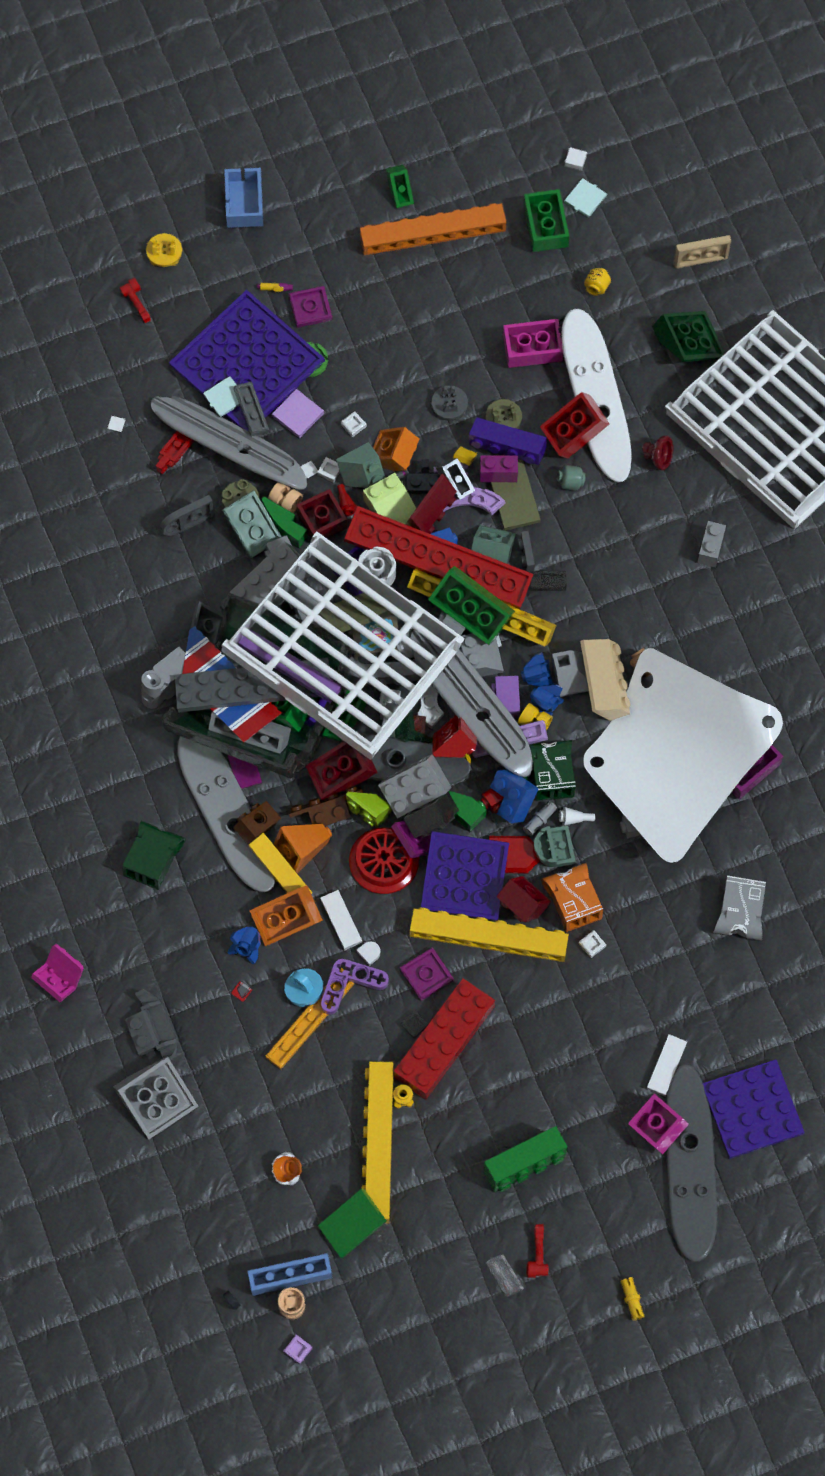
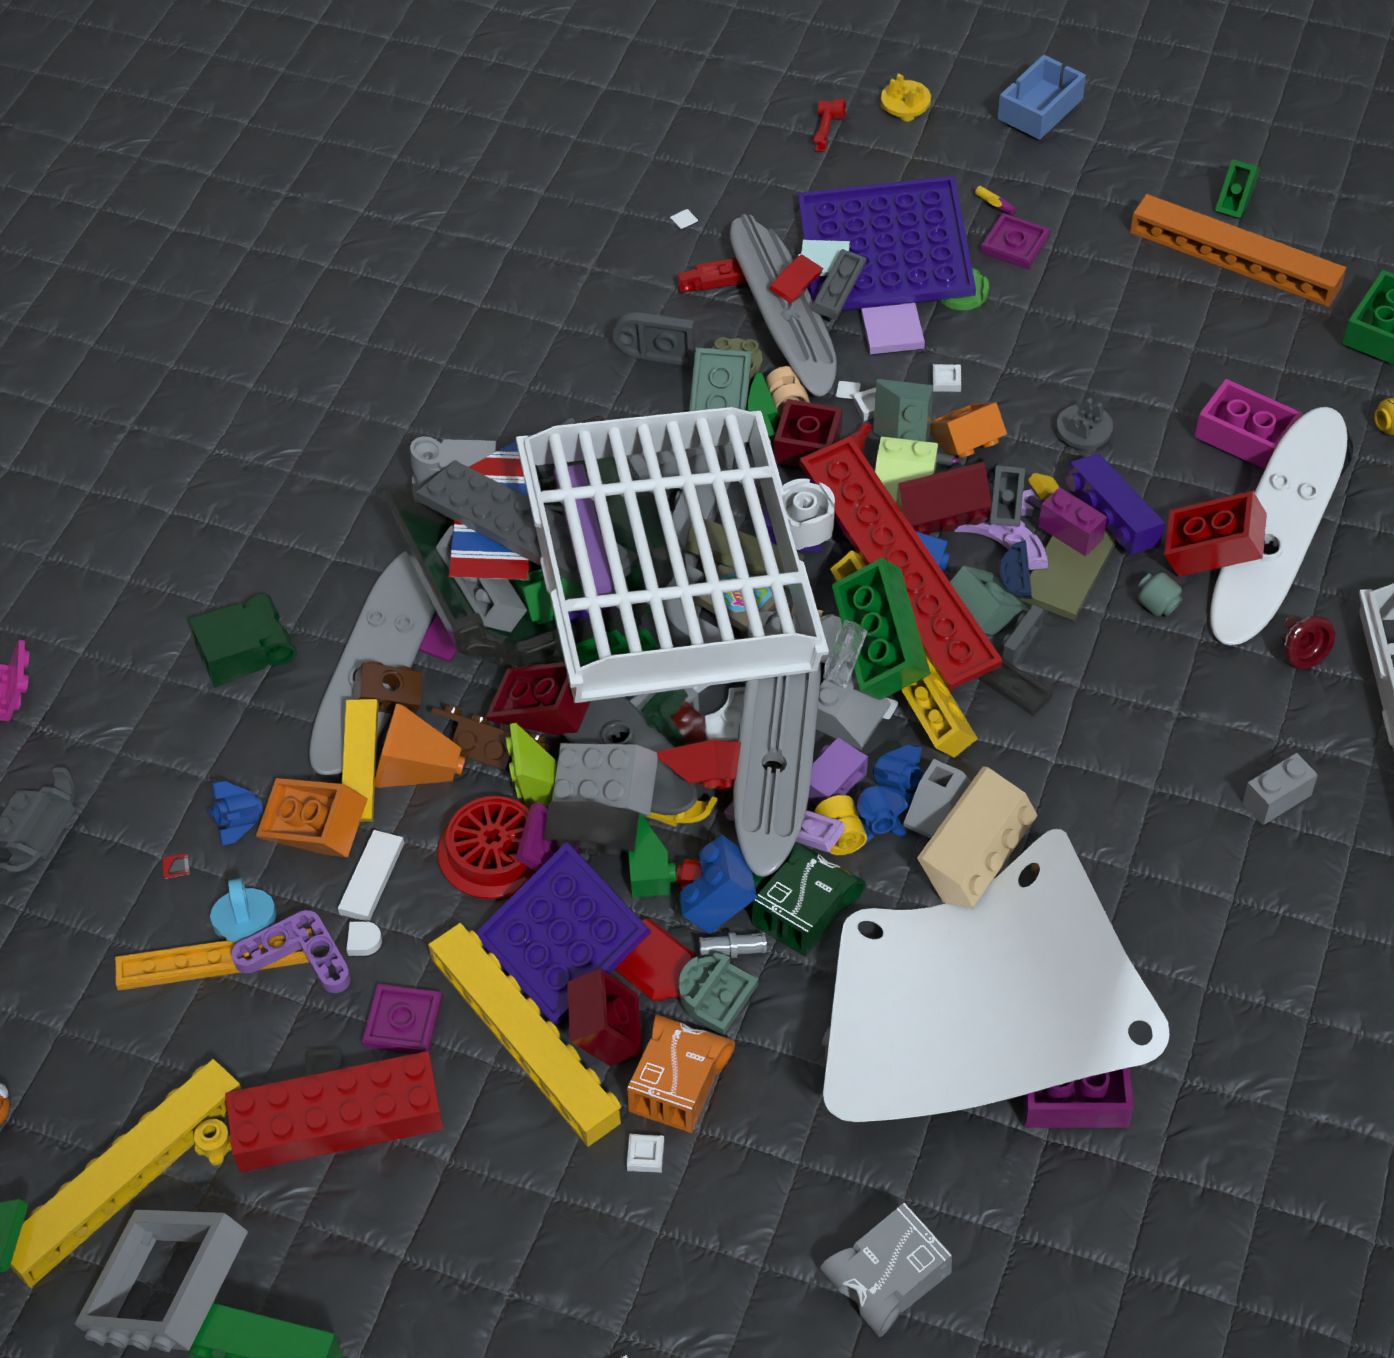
camera: 45 degrees right, 15 degrees down
olive plate [486,399,522,429] -> none
white cone [559,807,595,826] -> none
none -> light grey window [74,1210,248,1353]
none -> red slope [769,254,824,304]
none -> clear plate [823,619,868,689]
none -> dark blue tile [999,540,1032,599]

